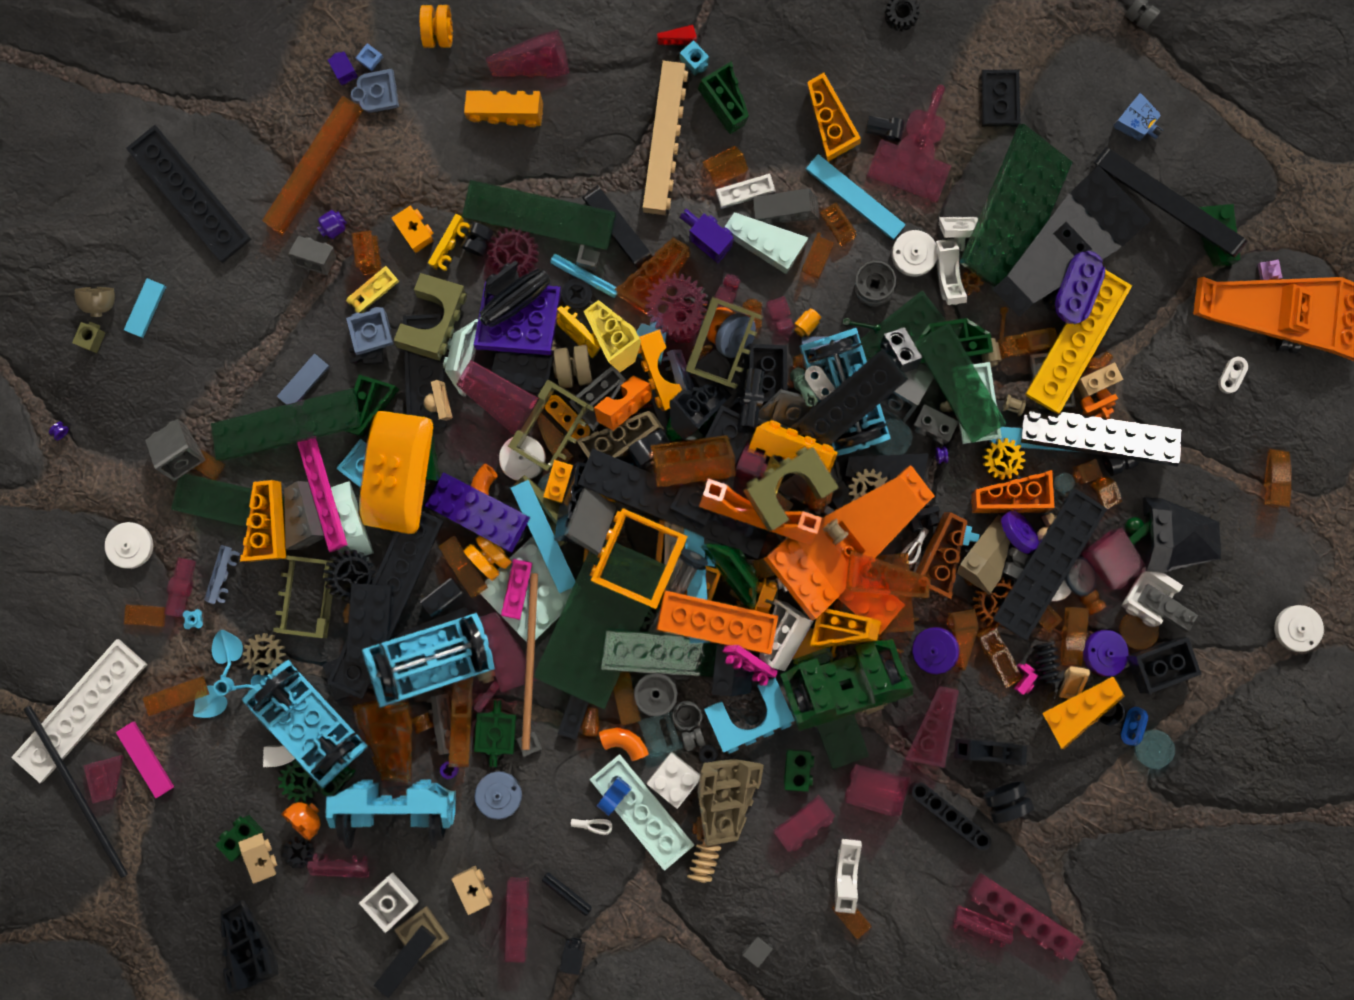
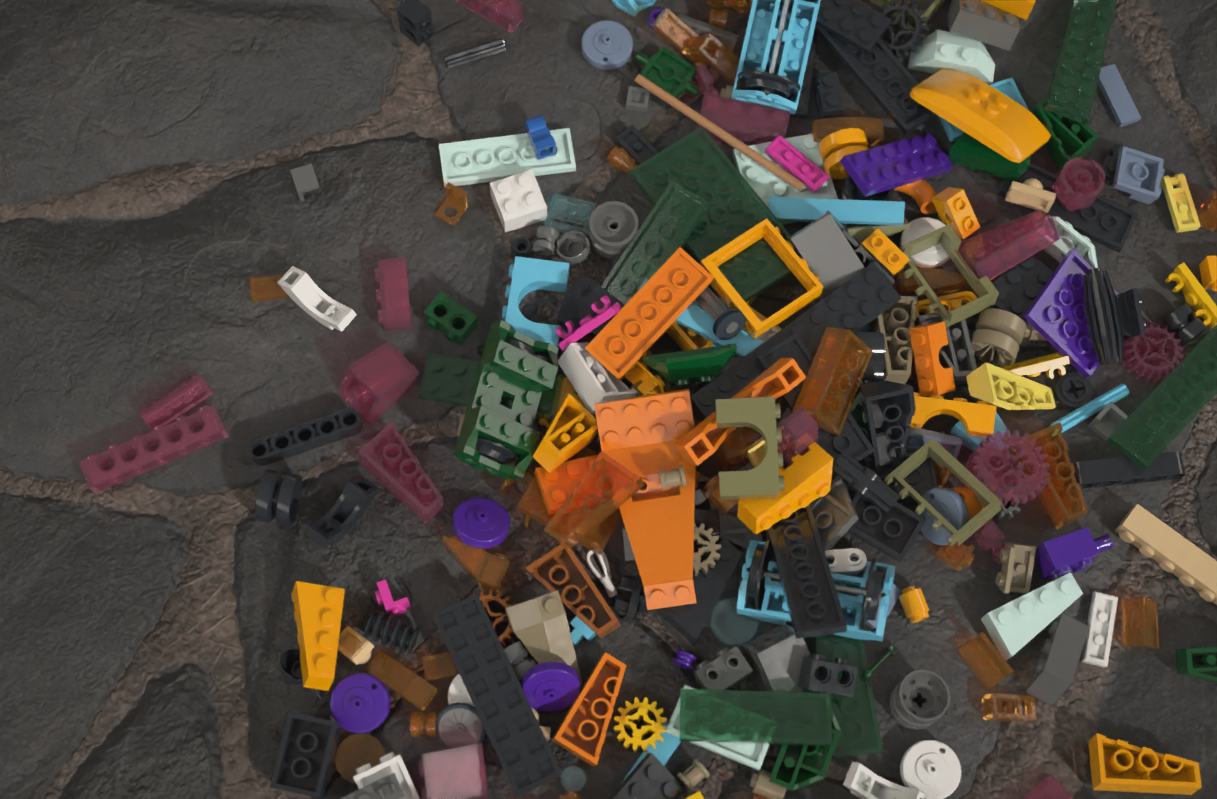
camera: 115 degrees right, 15 degrees down
dark pink tile [288,403,347,552] -> none
olive arch [394,273,467,361] -> none
white piece [571,819,612,835] -> none
orange cylinder [599,728,649,761] -> none
clear orange slope [609,663,641,725] -> none
tan piece [687,839,721,883] -> none
dark tan wedge [698,759,764,846] -> none
clear pink plate [766,296,794,334] -> none
sand green pin [790,368,818,407] -> none
medium azure tile [806,154,906,240] -> none
clear orange slope [974,625,1023,688] -> none
blue plate [1121,707,1148,746] -> none
clear light blue tile [1135,730,1175,769] -> none
none -> light orange brick [932,187,980,239]
none -> dark tan bracket [996,542,1036,594]
none -> clear pink brick [1053,157,1105,210]

